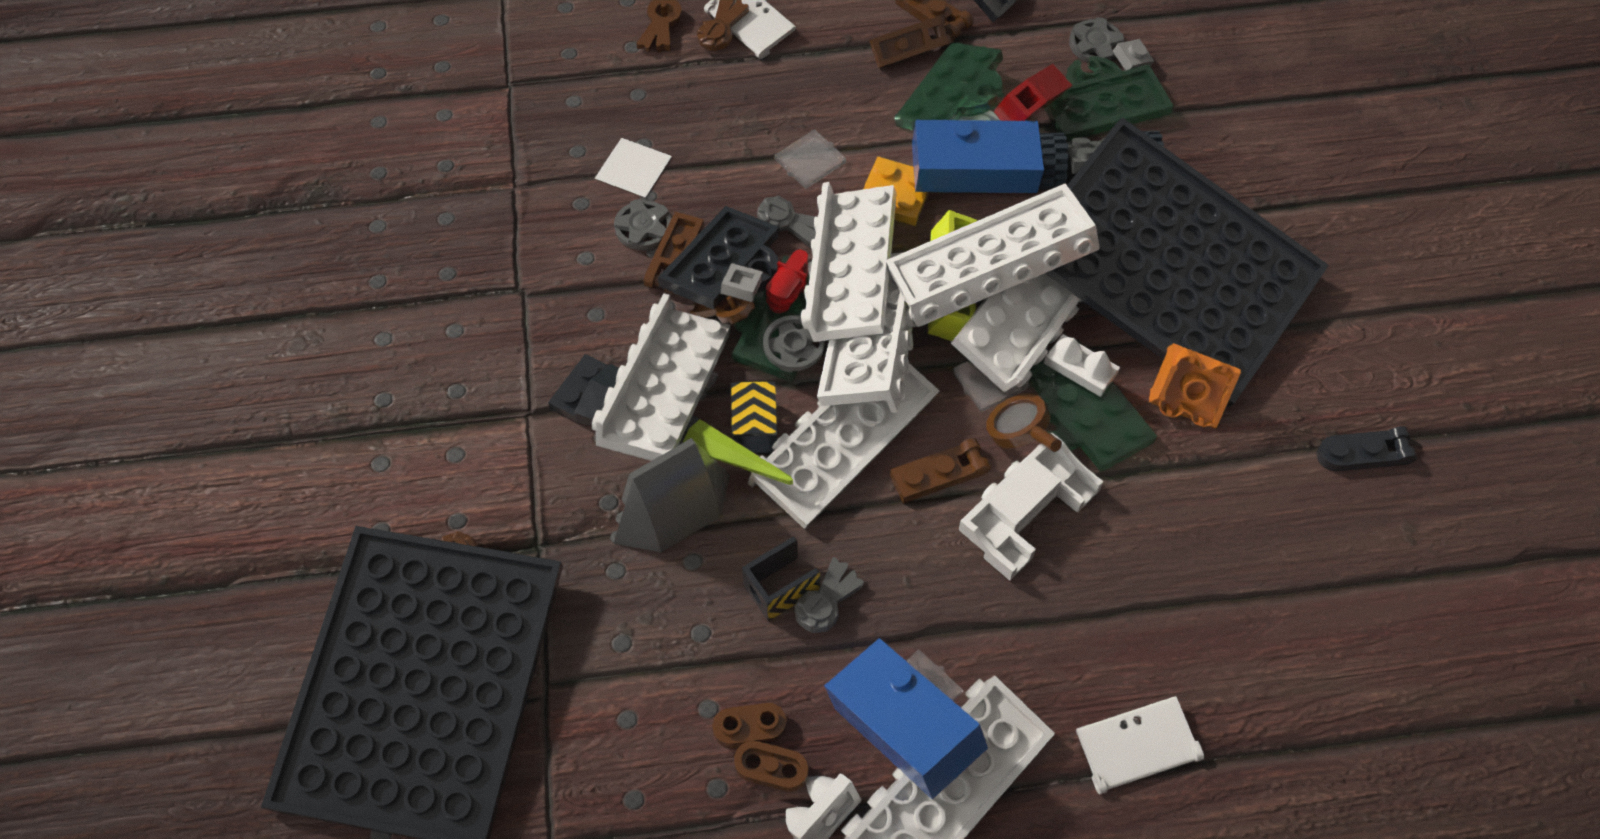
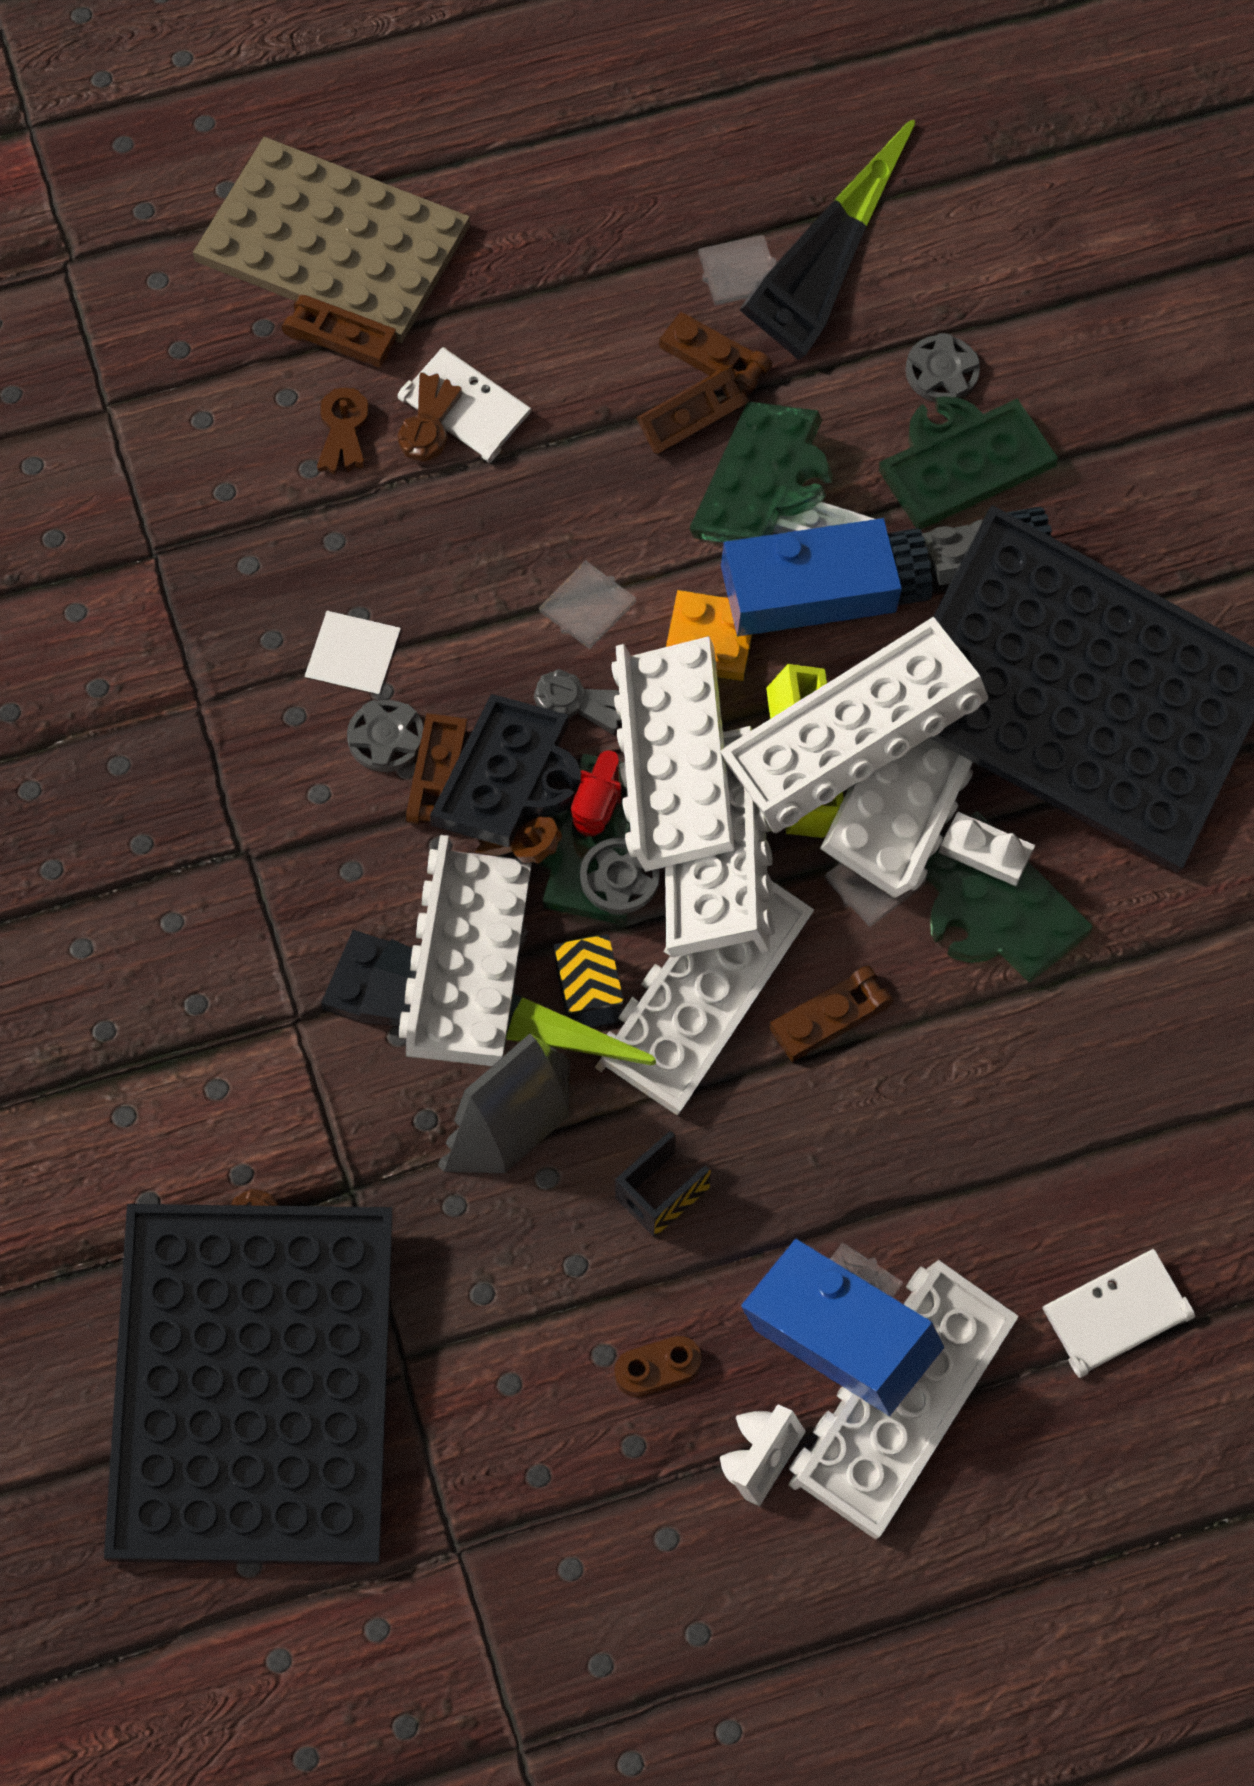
camera: 10 degrees left, 5 degrees up
light grey plate [721,263,763,302] -> none
reddish brown plate [734,741,808,792] -> none
dark grey piece [794,557,864,633] -> none
white bracket [959,433,1103,580] -> none
reddish brown piece [986,394,1062,452] -> none
red slope [993,64,1072,121] -> none
light grey plate [1113,39,1154,73] -> none
orange slope [1149,343,1241,429] -> none

